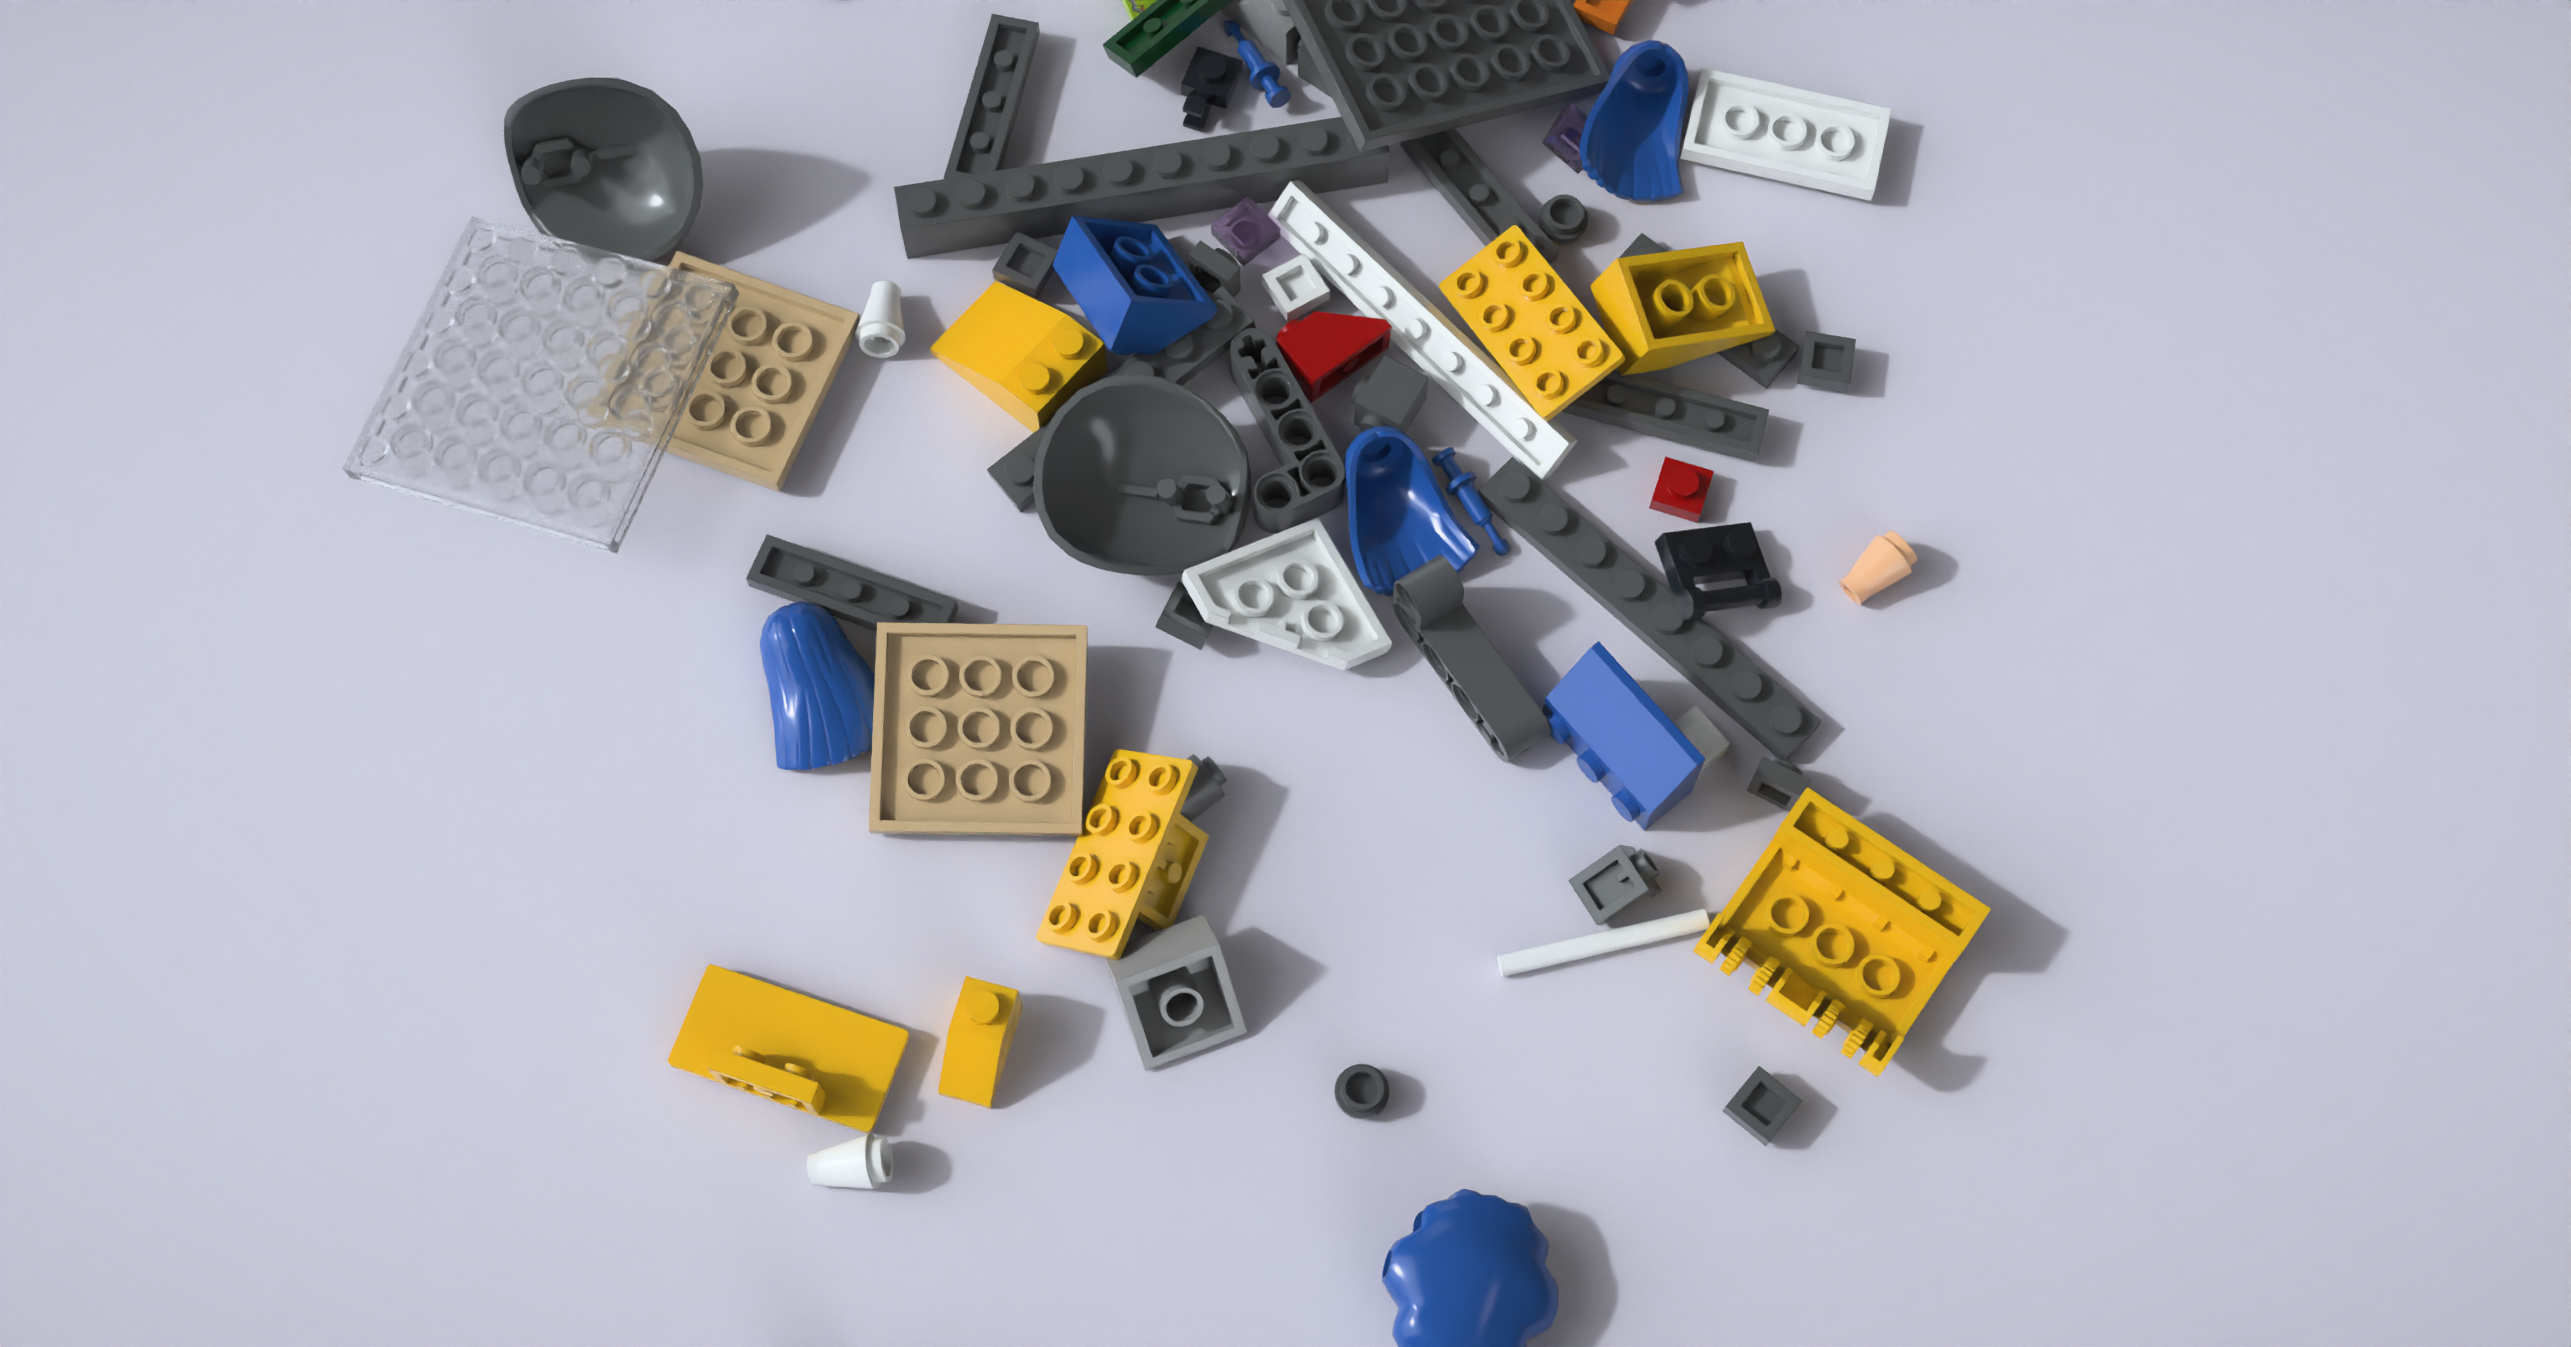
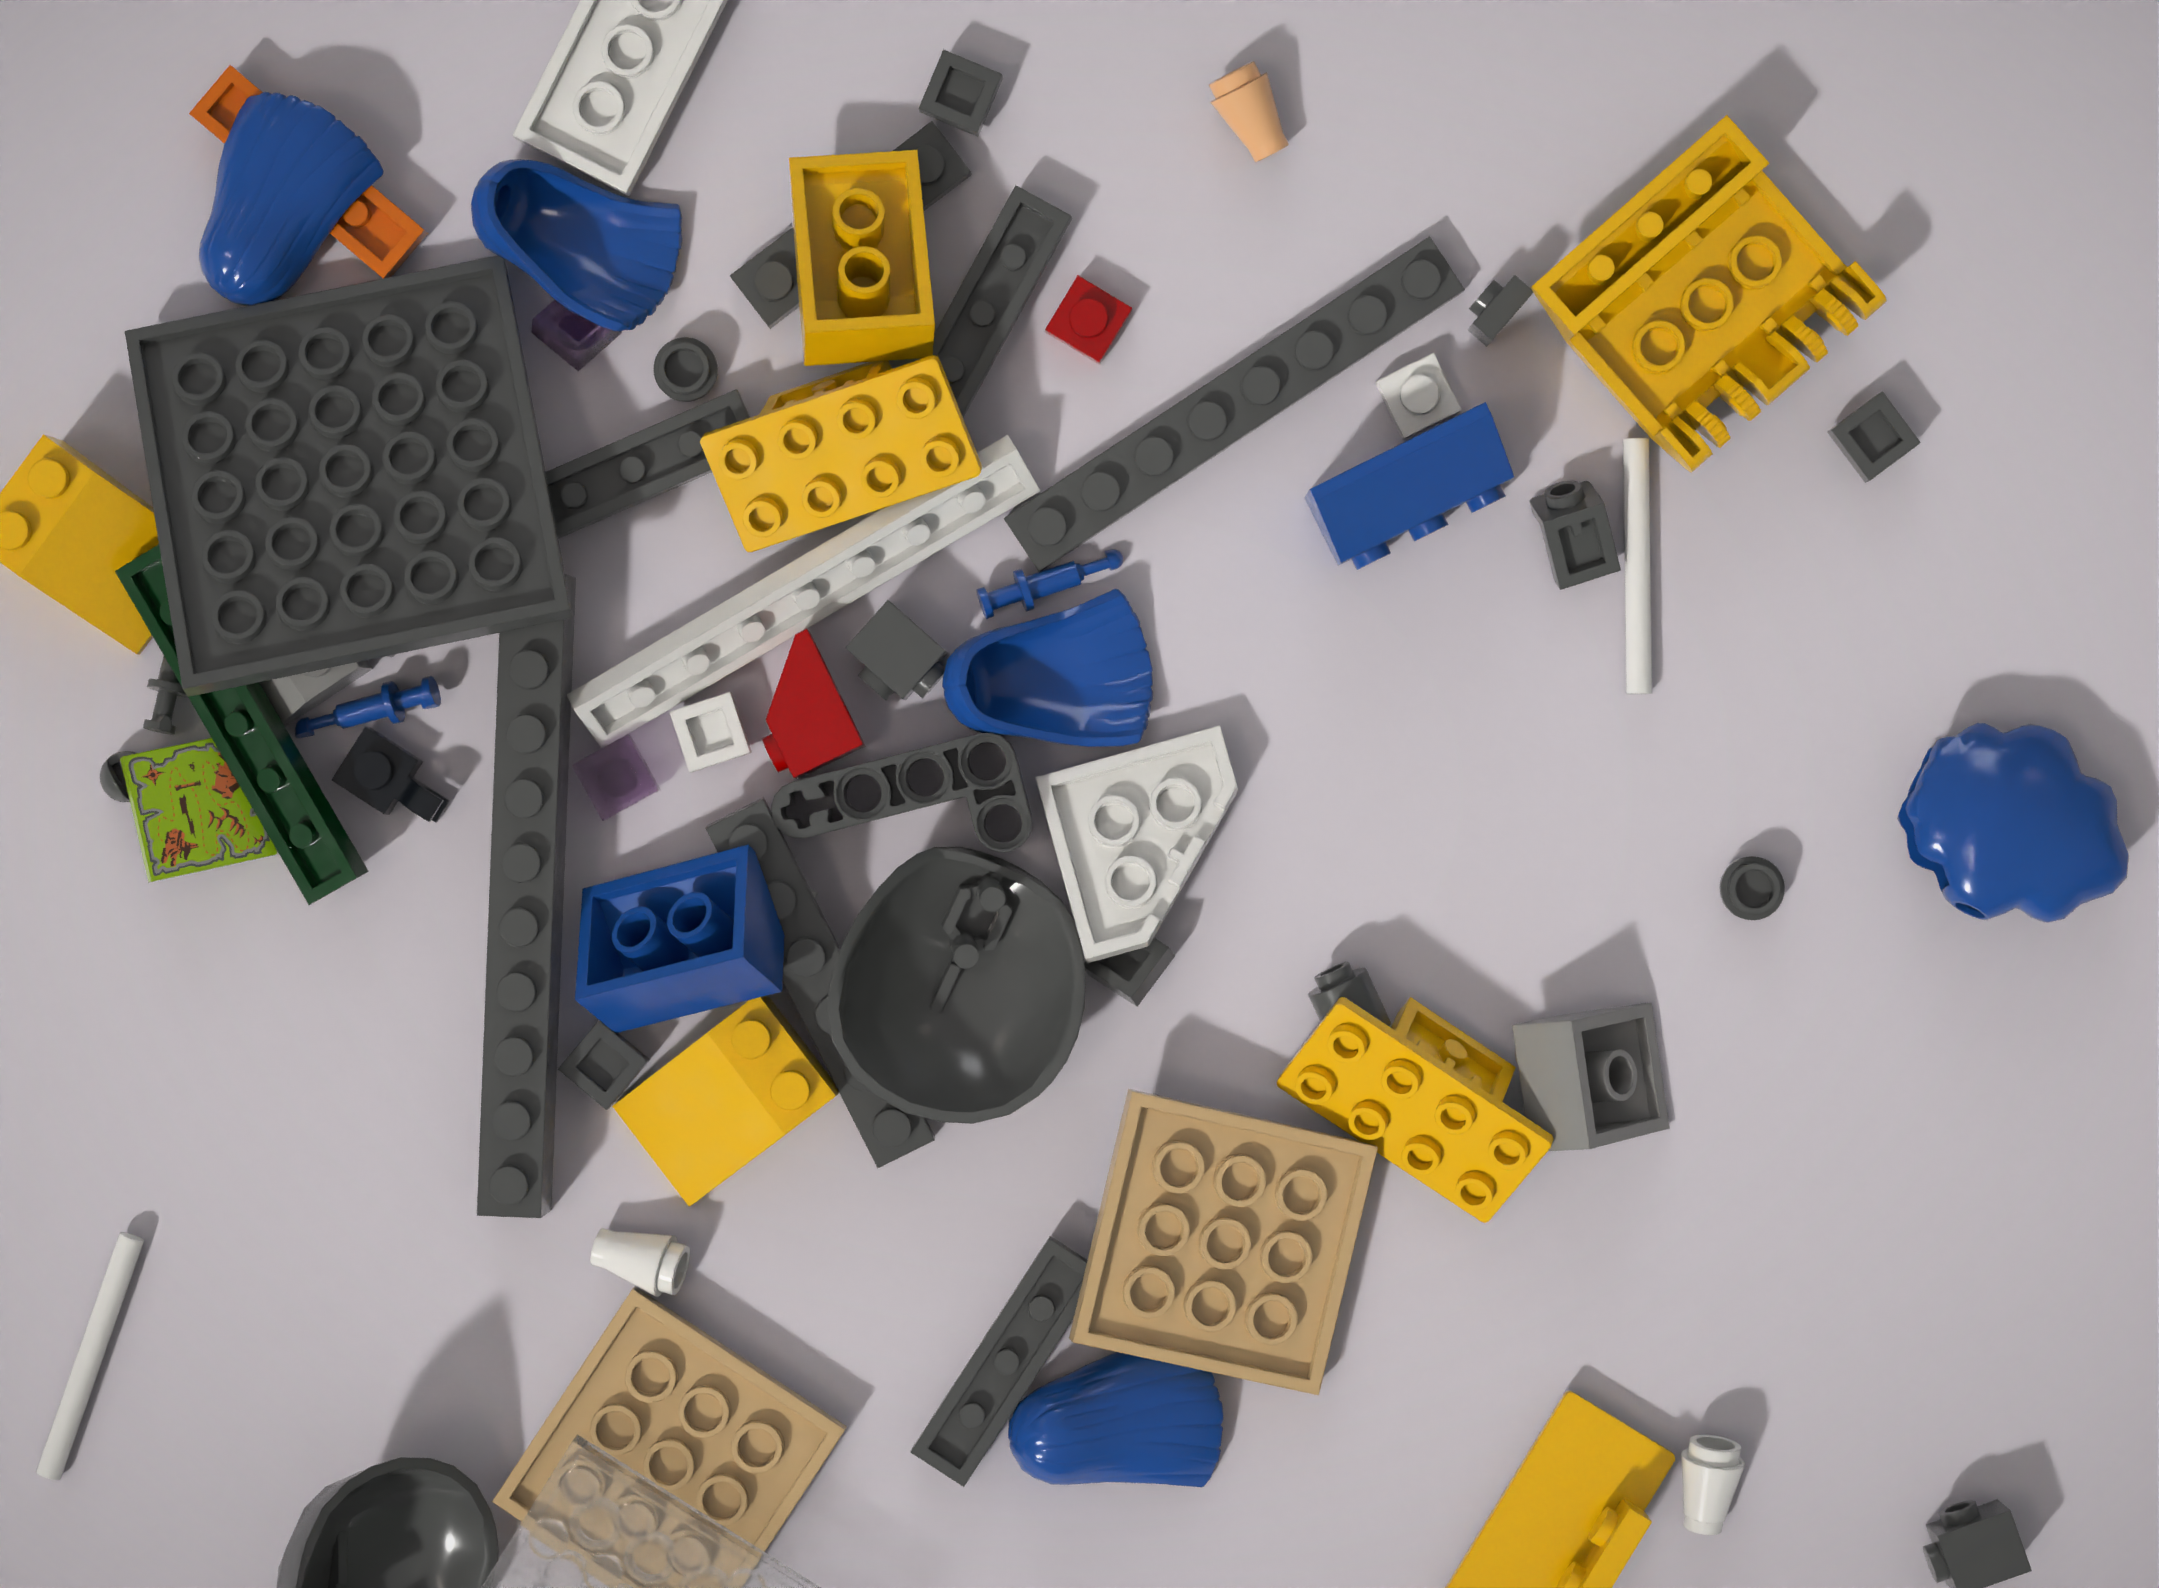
camera: 75 degrees left, 20 degrees up
yellow slope [938,976,1023,1109] -> none
dark grey plate [944,14,1040,179] -> none
dark grey plate [1188,240,1241,298] -> none
dark grey beam [1392,555,1551,763] -> none
black plate [1654,522,1782,620] -> none

